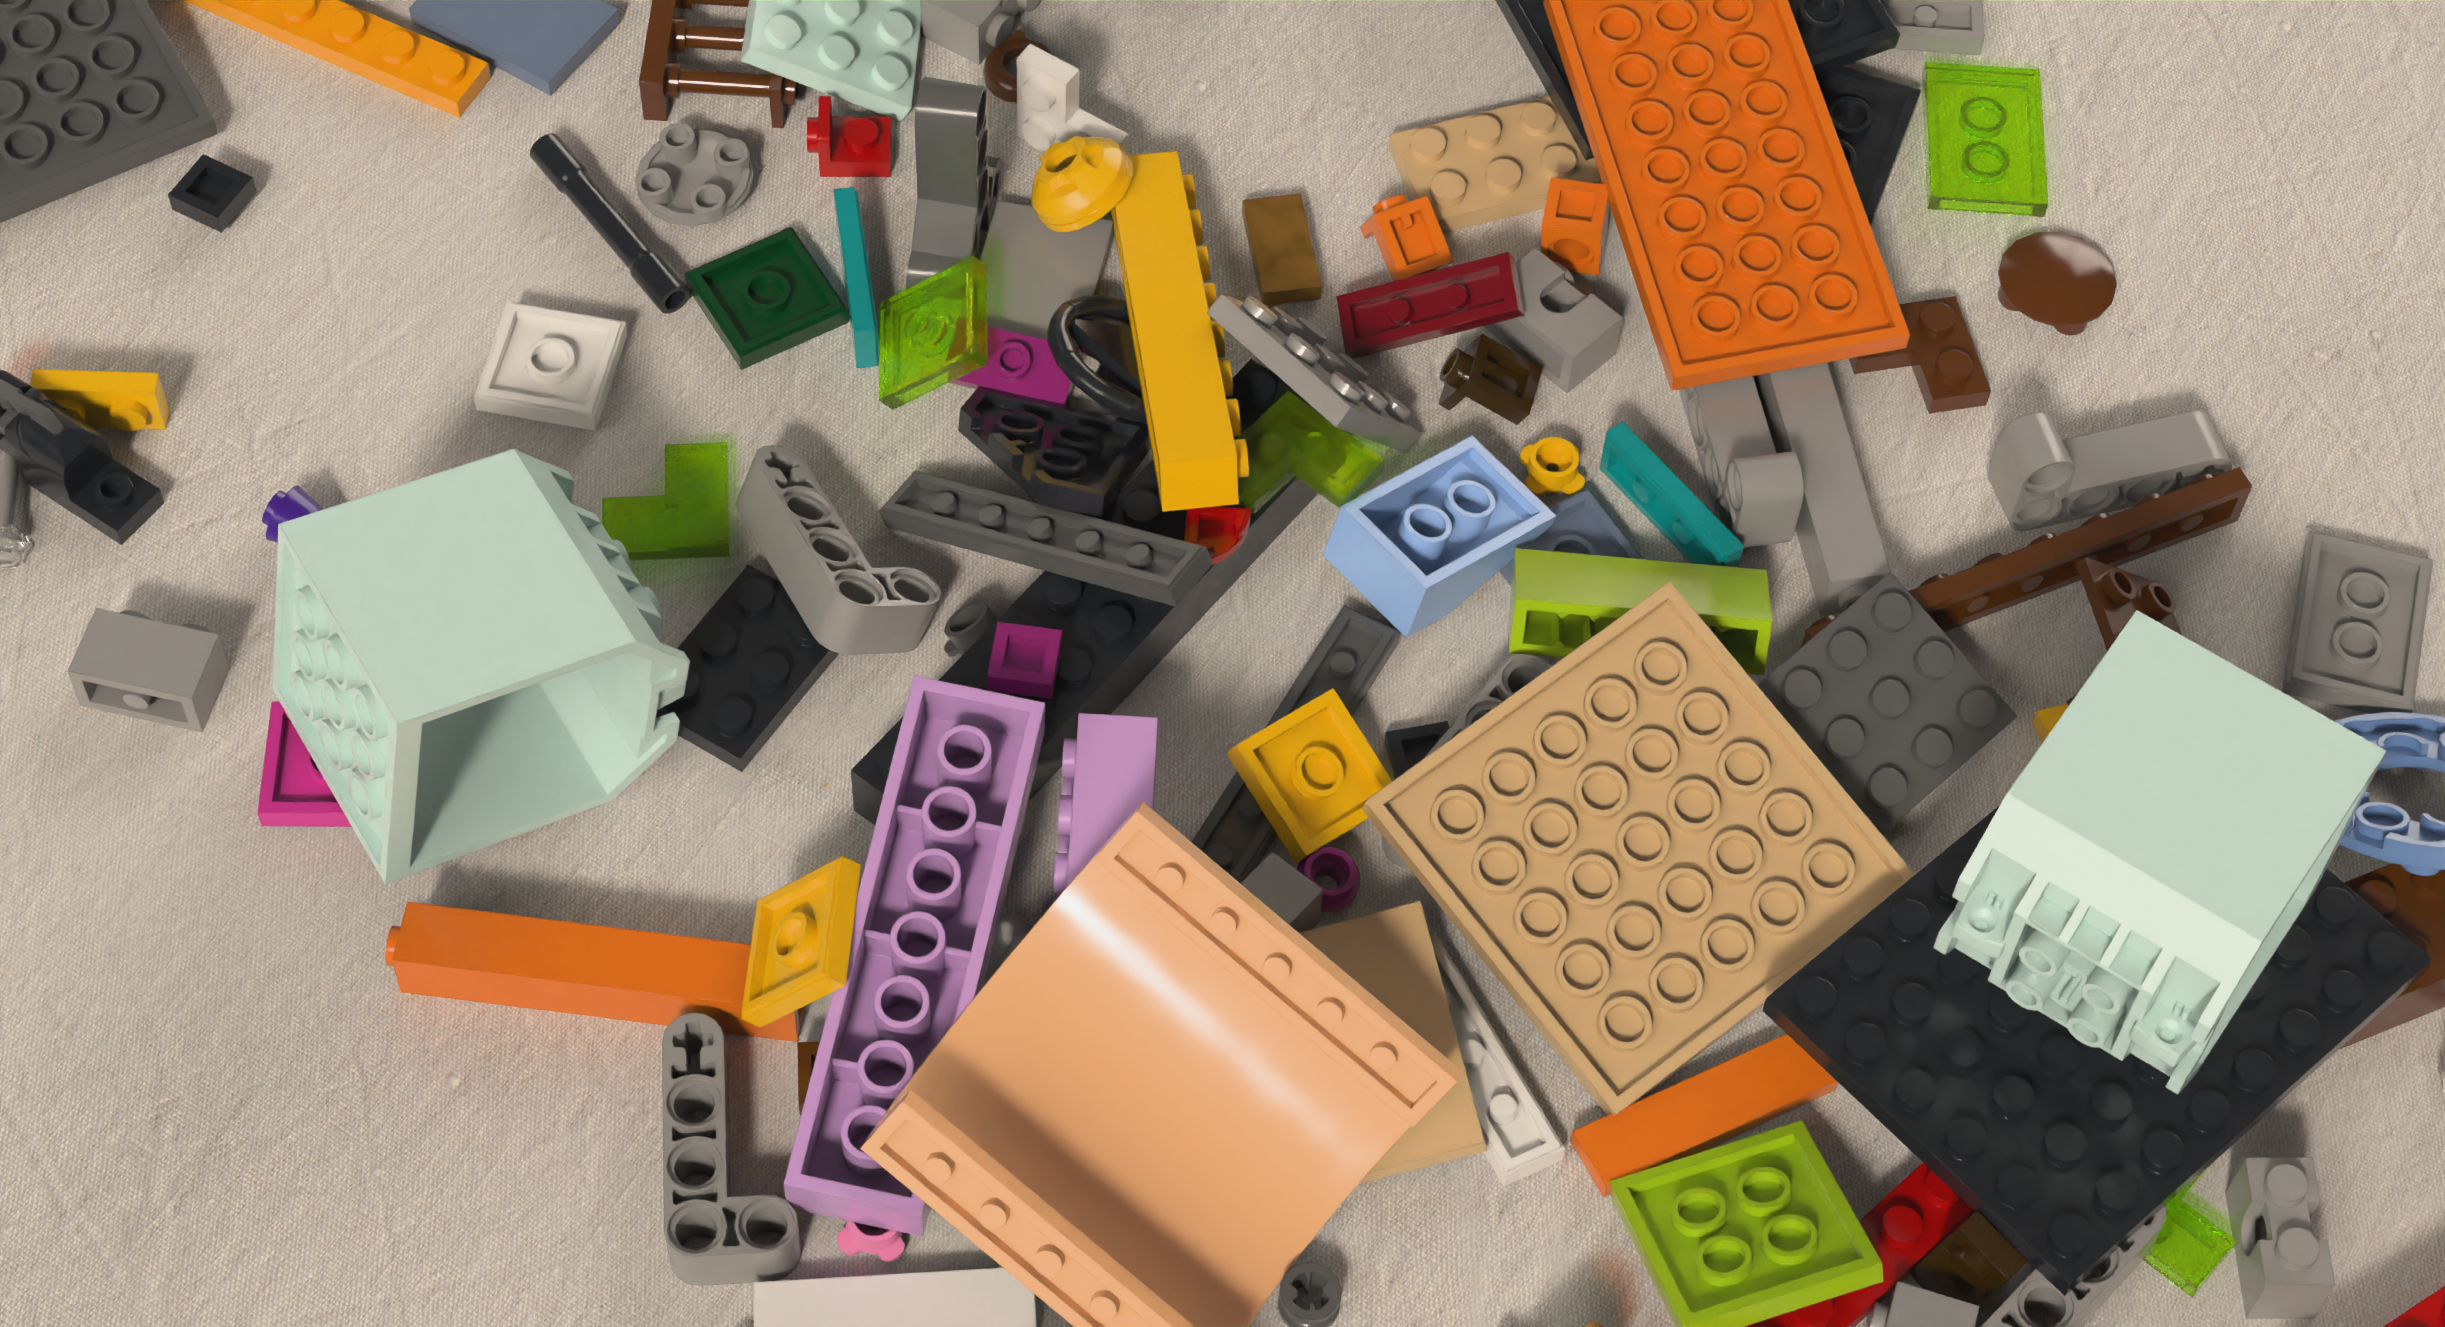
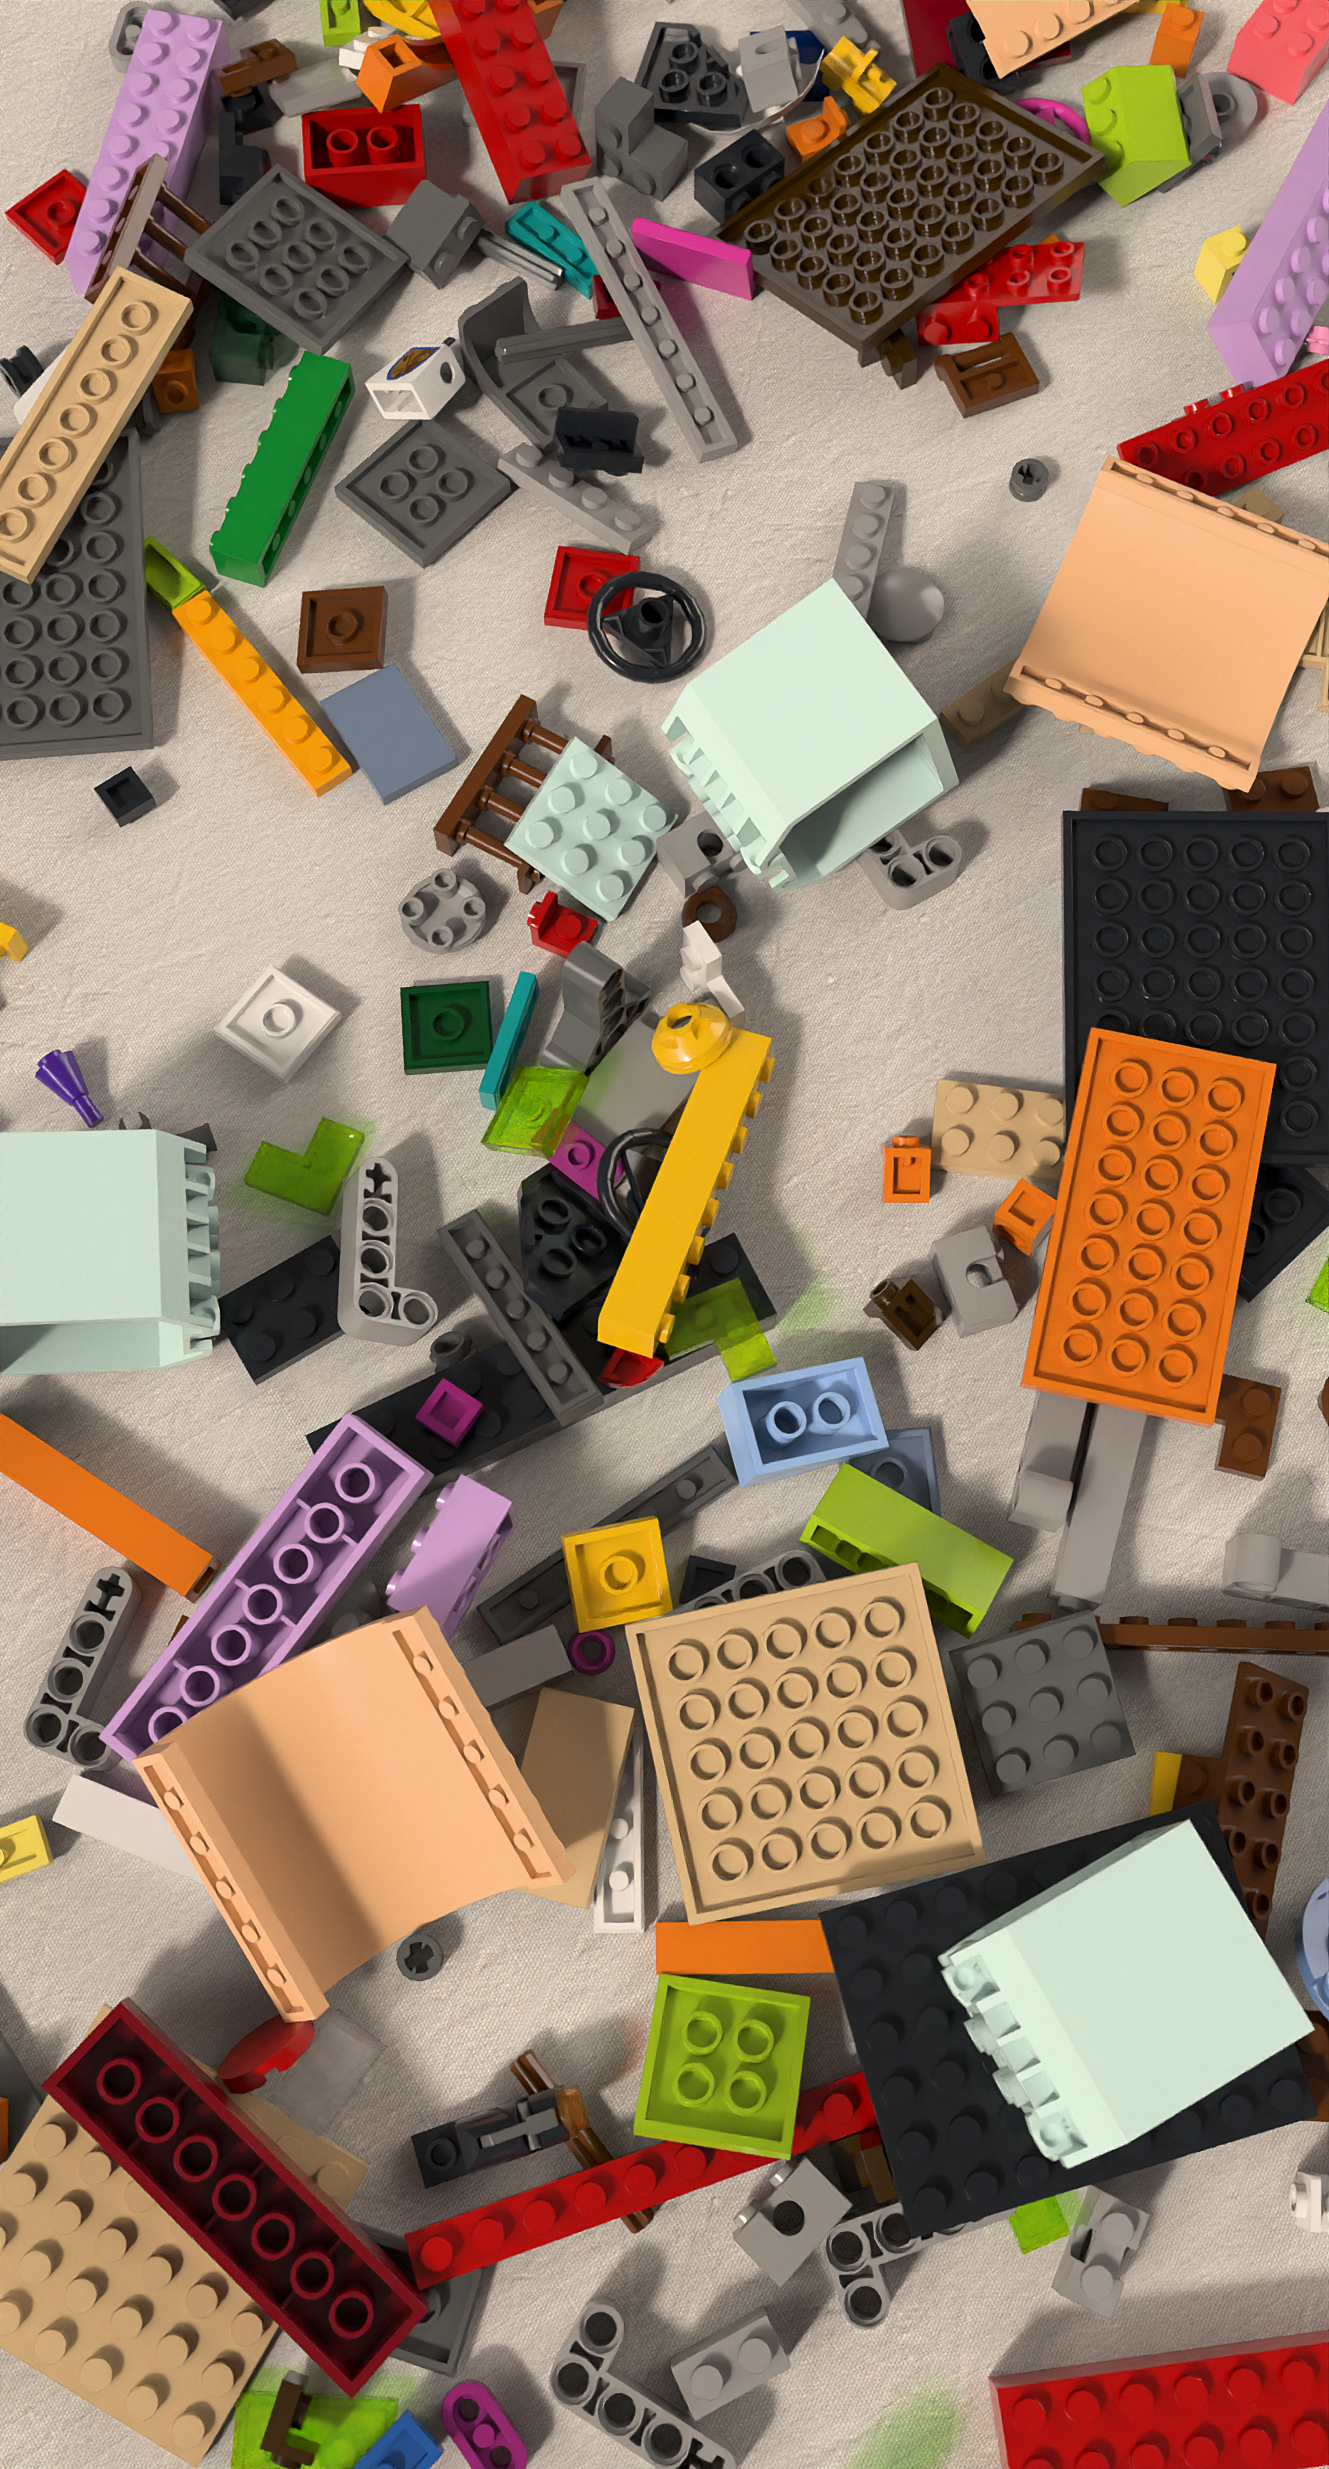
camera: 30 degrees right, 15 degrees up
black piece [530,133,690,314] -> none
yellow tile [741,856,861,1028] -> none
light grey plate [1207,293,1422,453] -> none
pearl gold tile [1242,193,1322,306] -> none
dark red plate [1336,252,1525,359] -> none
yellow plate [1520,437,1585,497] -> none
teal tile [1600,421,1744,567] -> none

